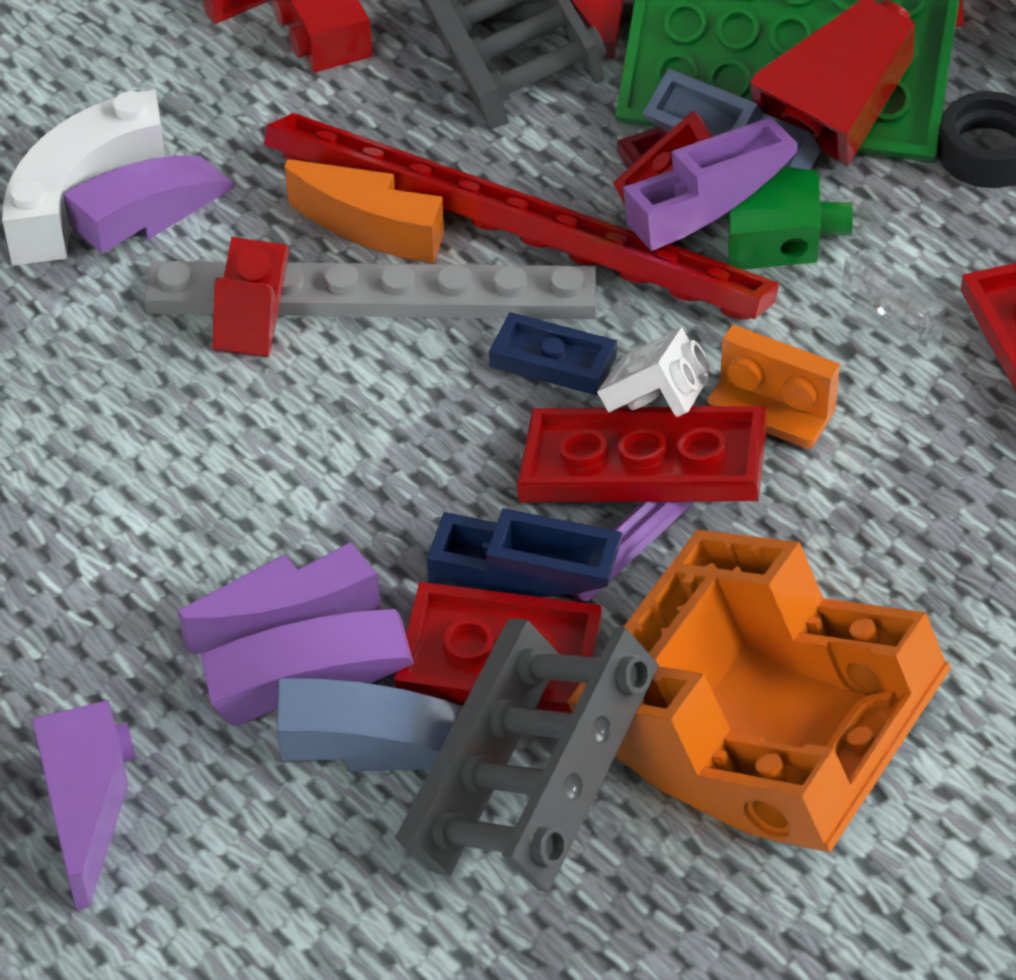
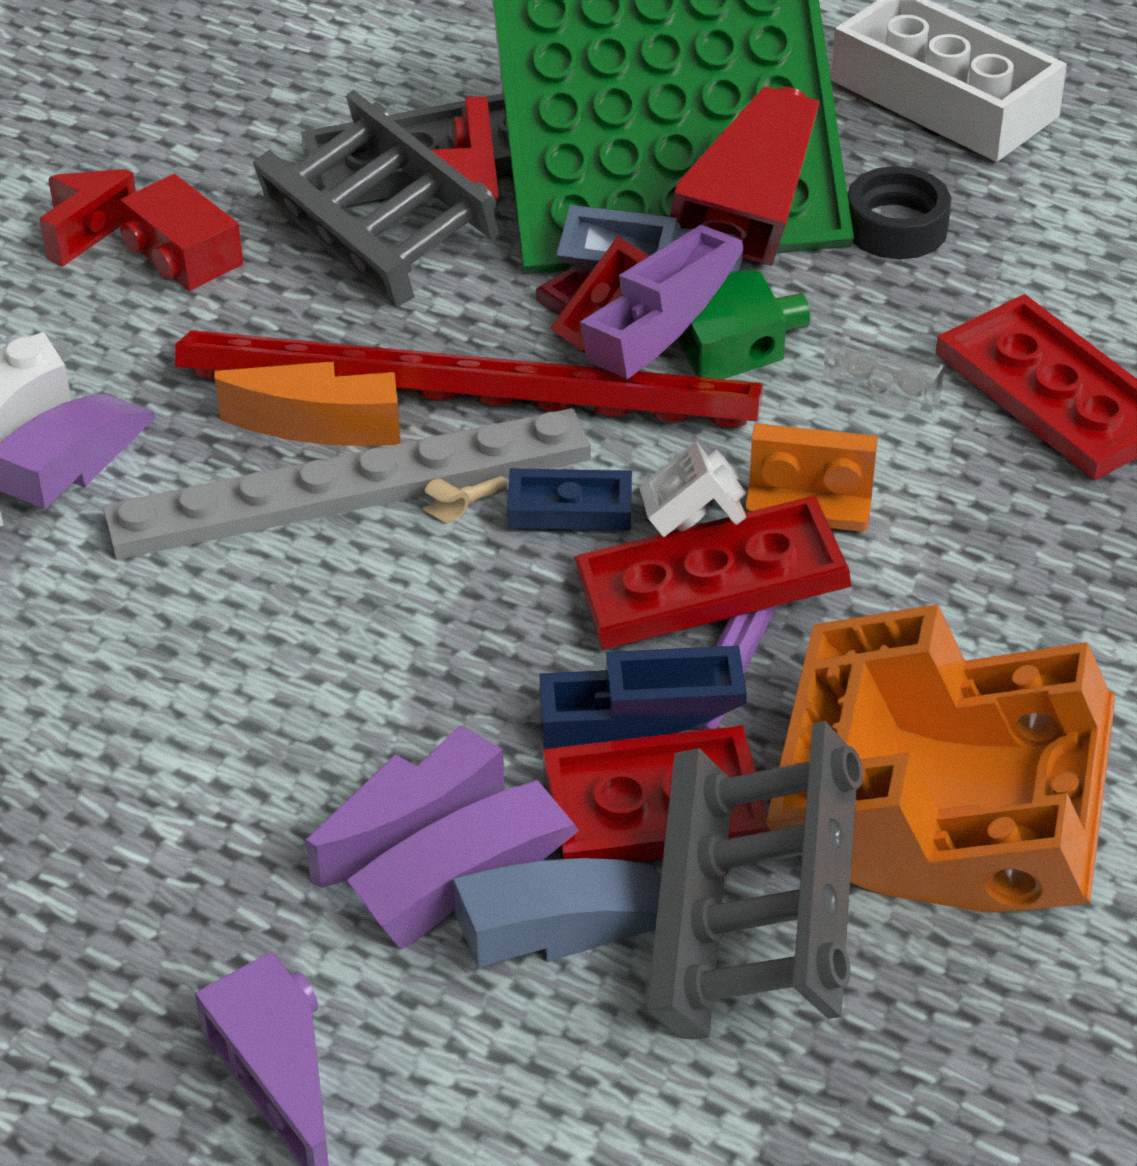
camera: 20 degrees left, 5 degrees down
red slope [212,237,289,358] -> none
none -> tan hand [423,476,507,524]

